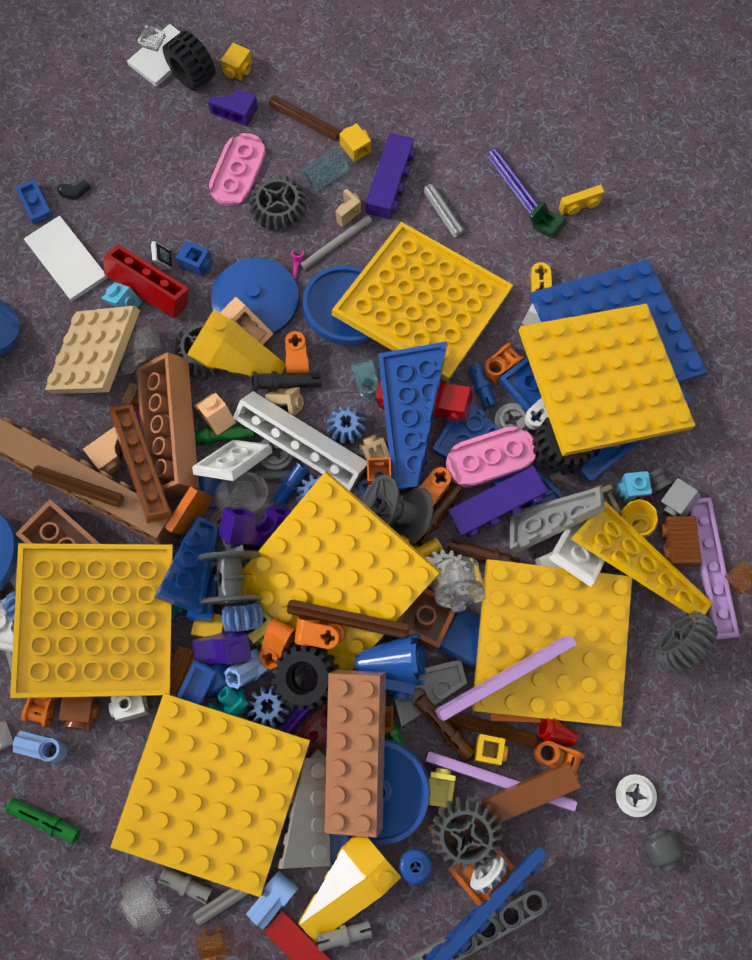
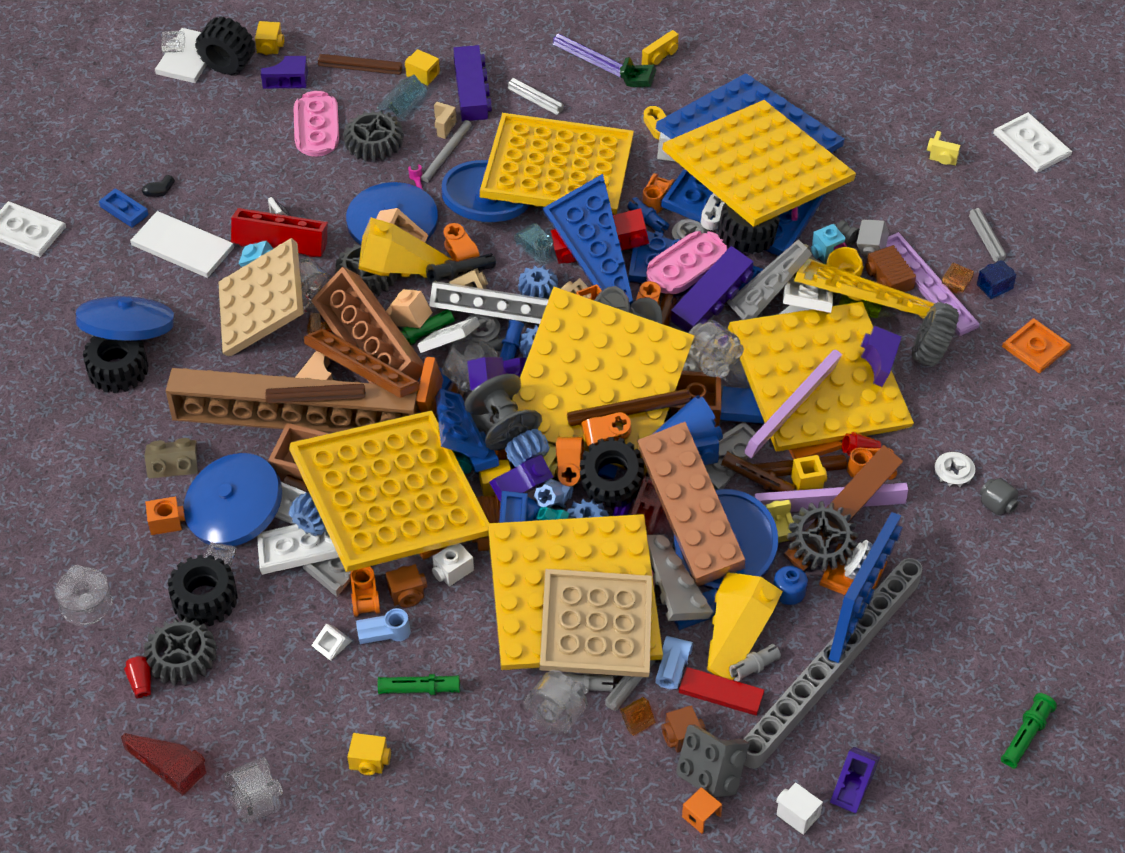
camera: 25 degrees left, 20 degrees down
blue brick [175,240,213,276] -> none
none -> tan plate [539,569,652,677]
none -> dark purple arch [860,326,902,387]

